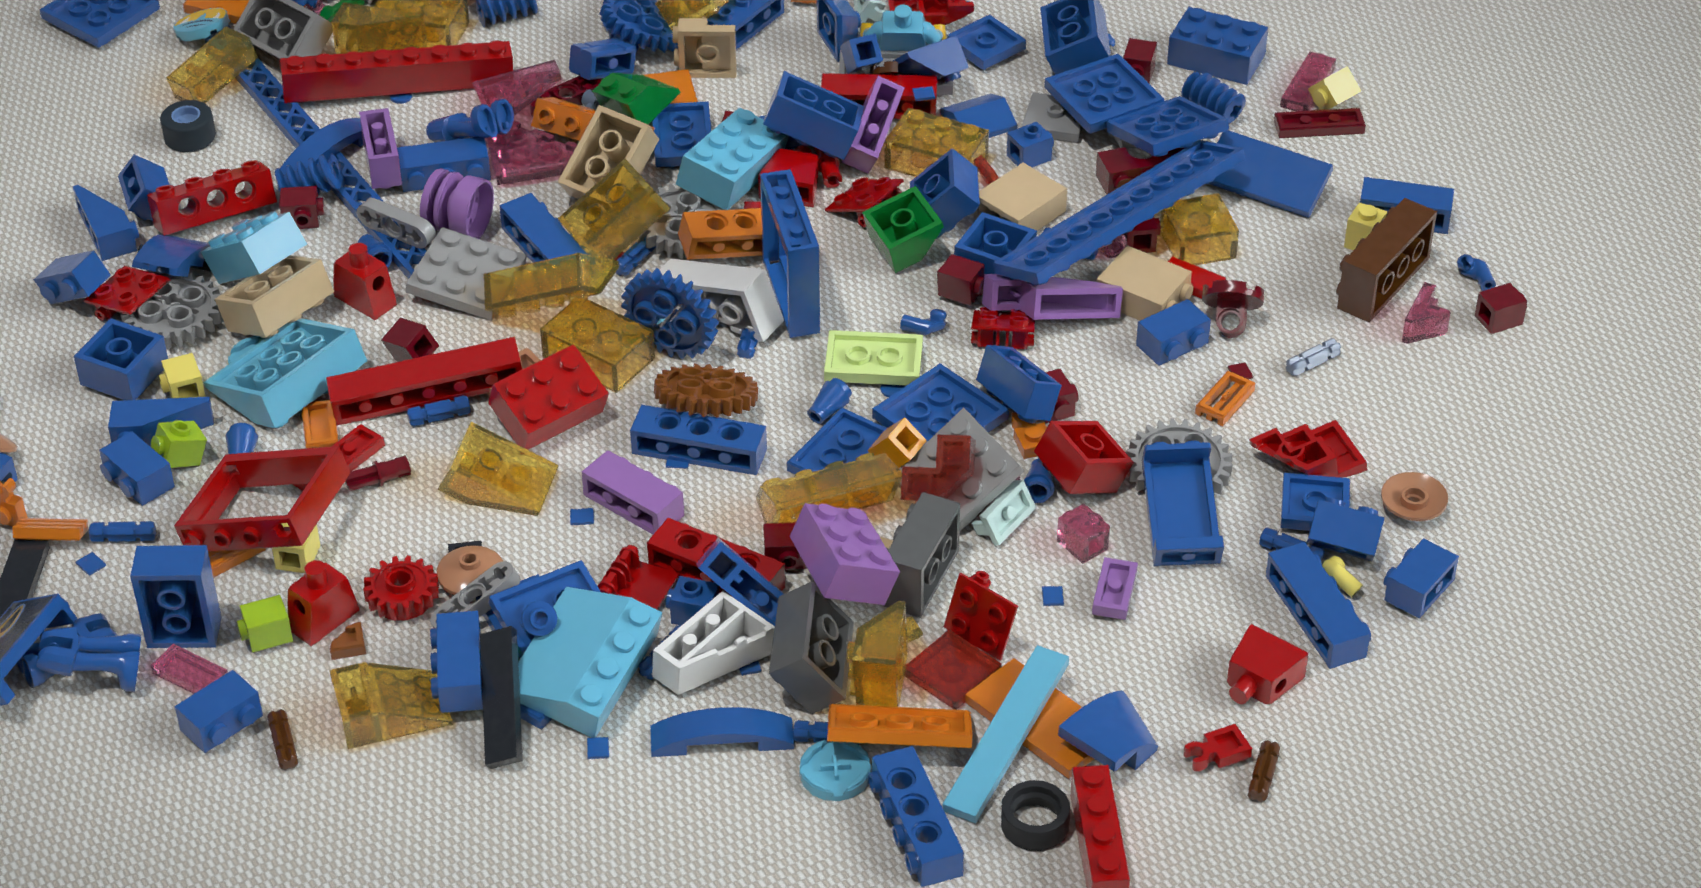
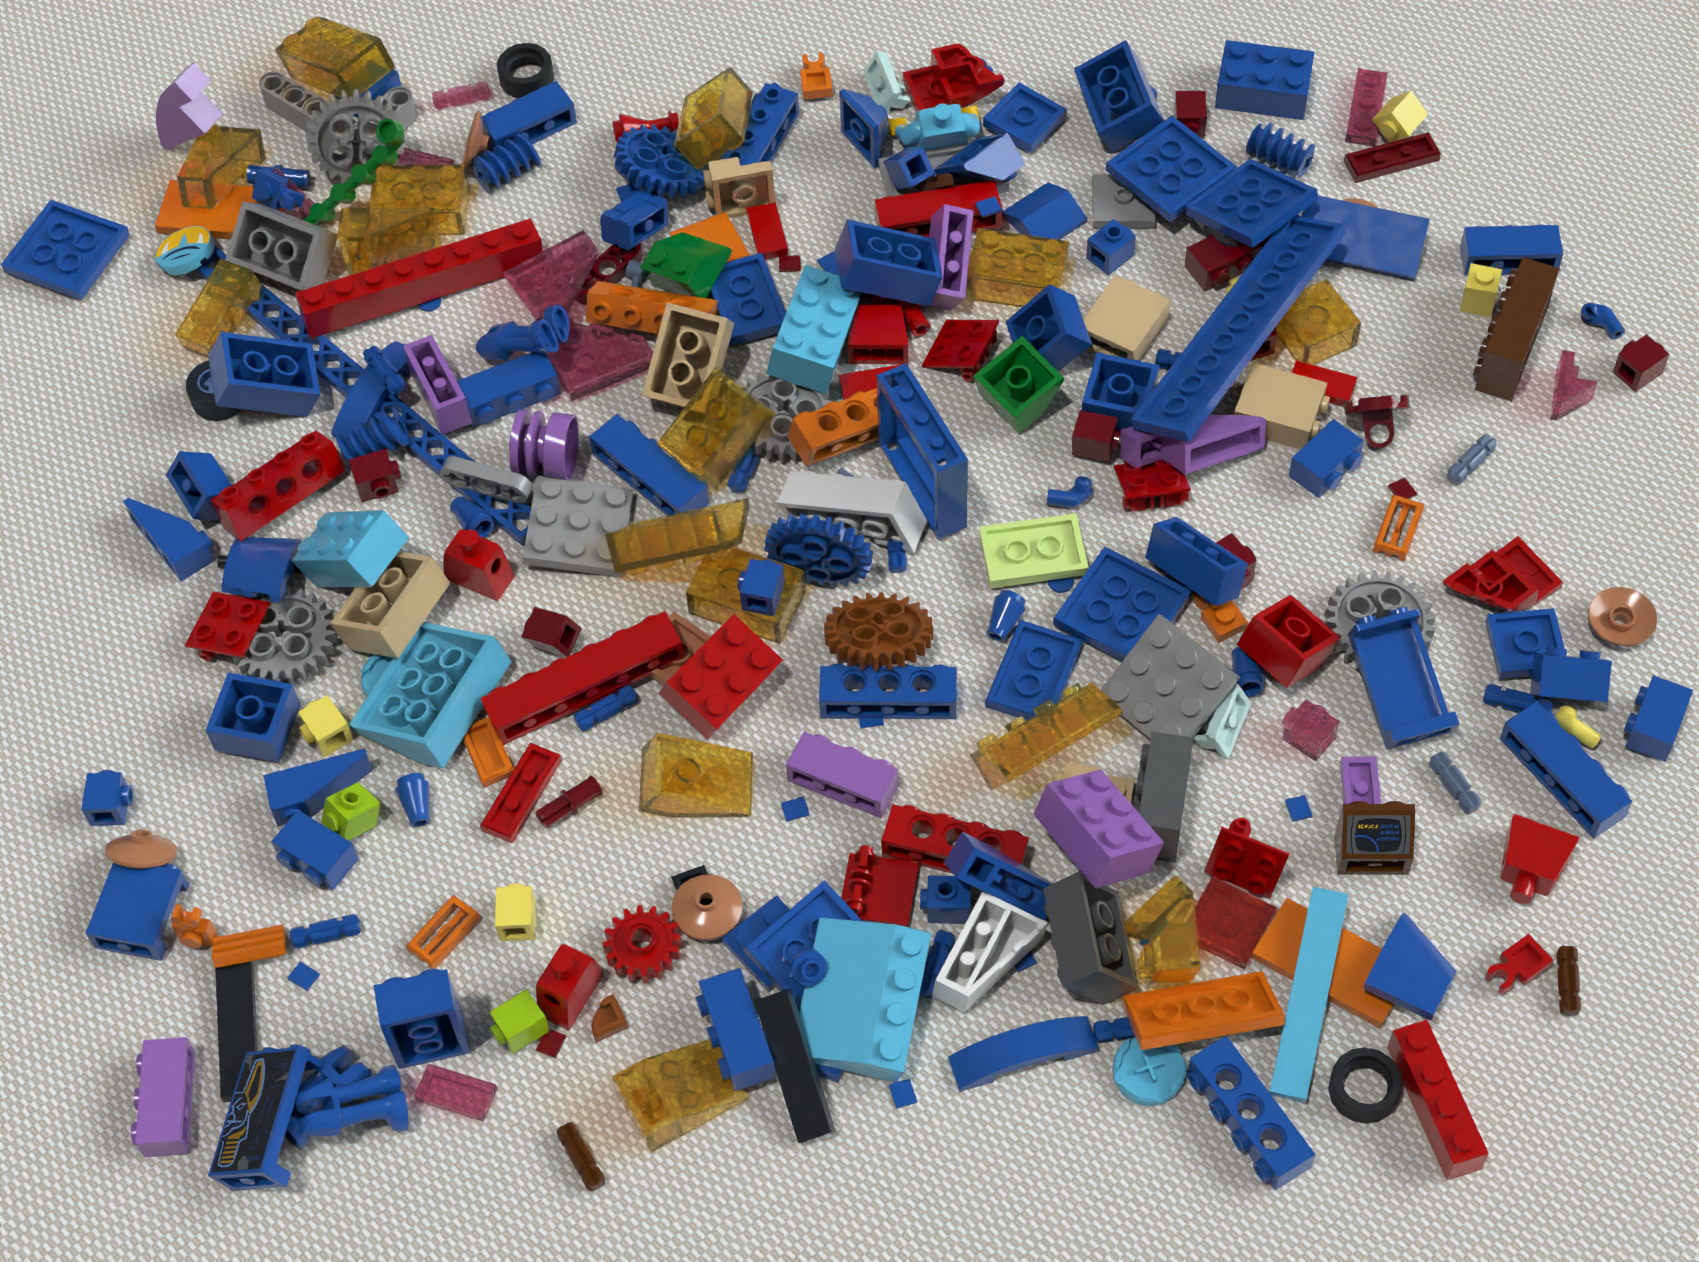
camera: 10 degrees left, 15 degrees up
blue brick [33,250,111,304] -> none
red window [174,446,350,551] -> none
blue brick [174,670,263,753] -> none
light grey beam [430,561,520,628] -> none
dark red brick [763,522,806,570] -> none
light orange brick [868,417,927,473] -> none
clear red brick [900,434,976,504] -> none
clear red tile [973,155,999,185] -> none
none -> blue brick [208,332,321,417]
none -> blue axle [363,346,406,396]
none -> dark red window [536,1029,567,1059]
none -> blue brick [738,559,785,617]
none -> red tile [746,202,788,259]
none -> slope [1334,801,1415,875]
none -> sand blue axle [1429,751,1482,814]

